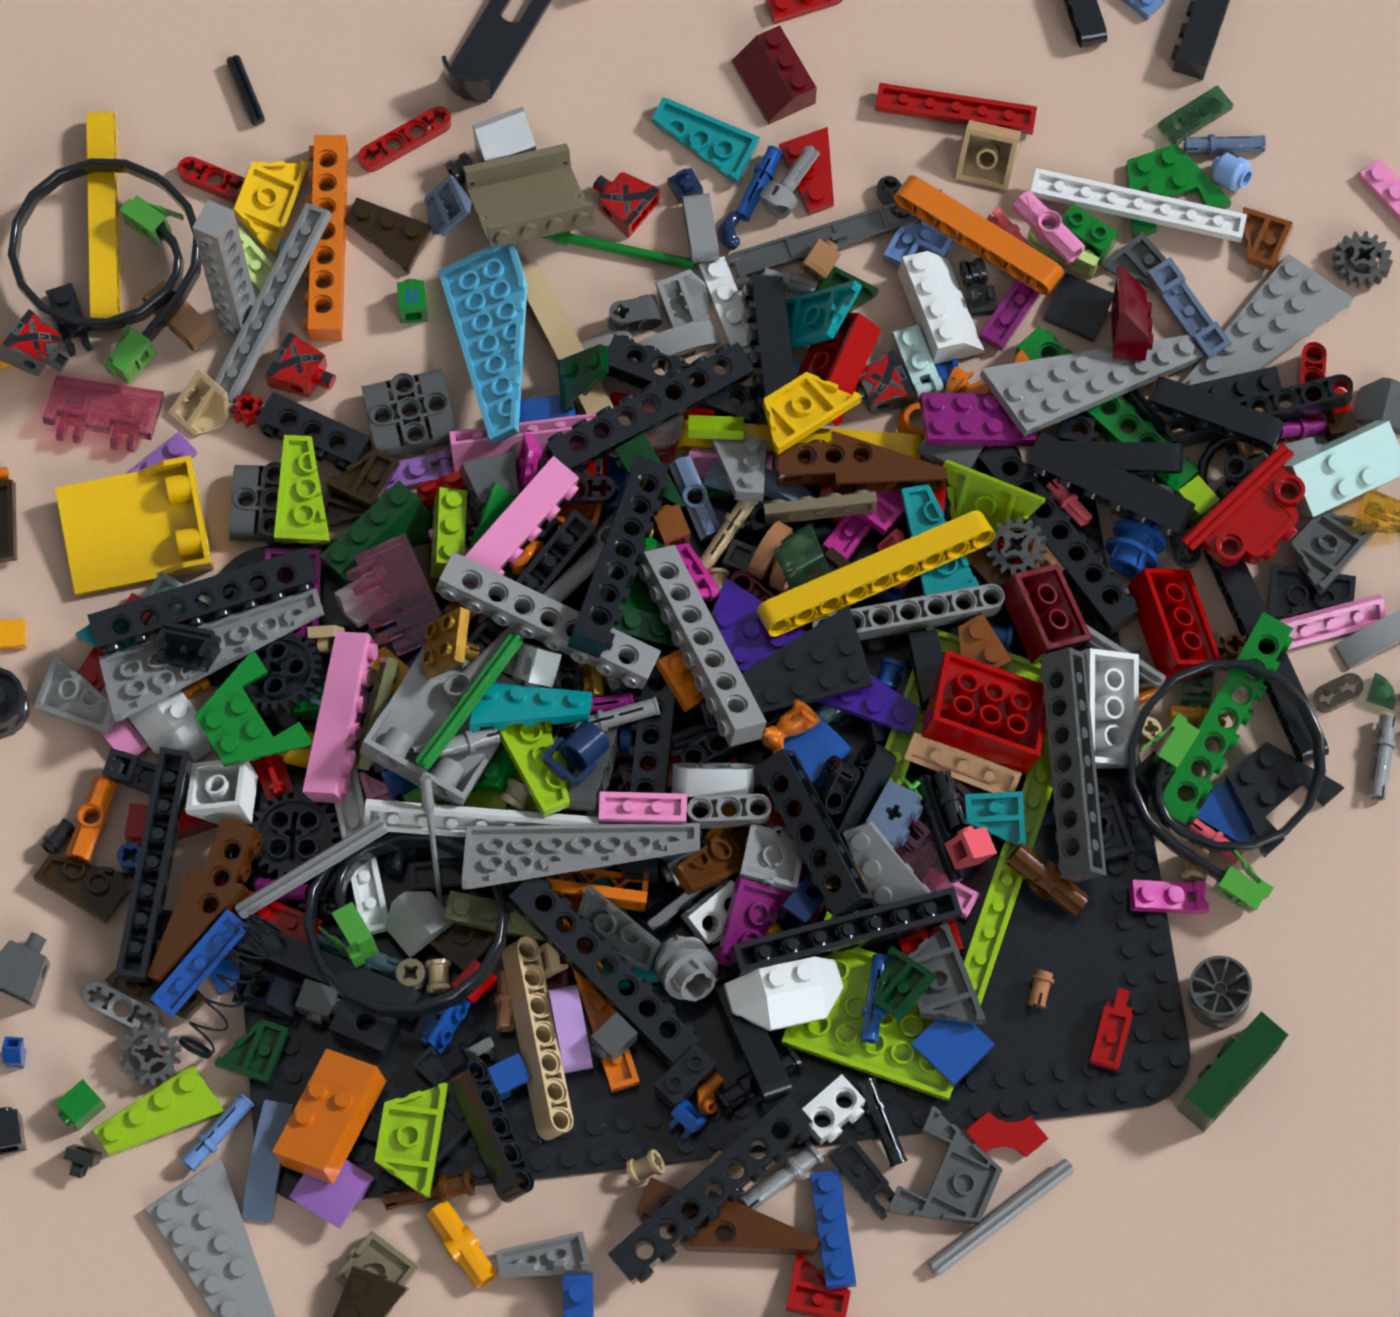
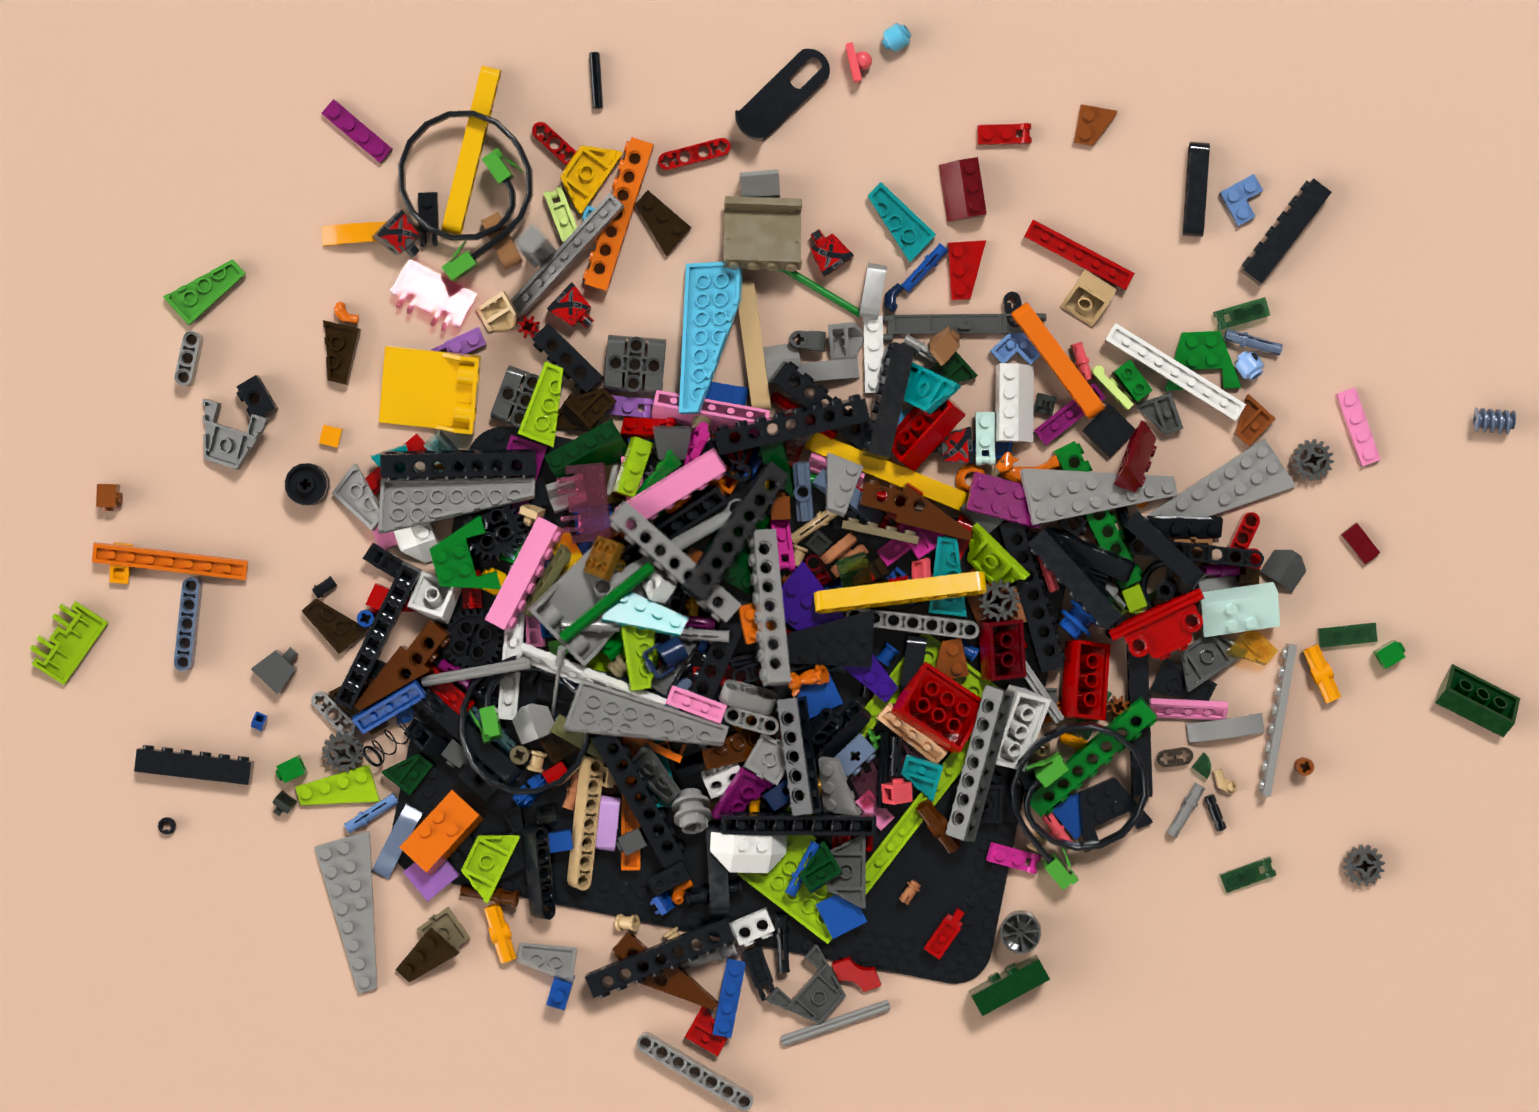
camera: 20 degrees right, 20 degrees up
orange piece [66,776,119,864] -> none
black hinge [153,621,221,673] -> none
green brick [397,279,428,324] -> none
sand blue slope [424,175,472,236] -> none
black wheel [445,152,473,185] -> none
dark green wing [558,344,609,412] -> none
dark blue tile [667,168,703,204] -> none
lime tile [688,415,744,440] -> none
light grey piece [760,145,820,219] -> none
yellow wing [763,372,862,455] -> none
black wheel [959,257,988,288] -> none
bright pink piece [1012,191,1085,264] -> none
sand blue slope [1148,257,1232,359] -> none

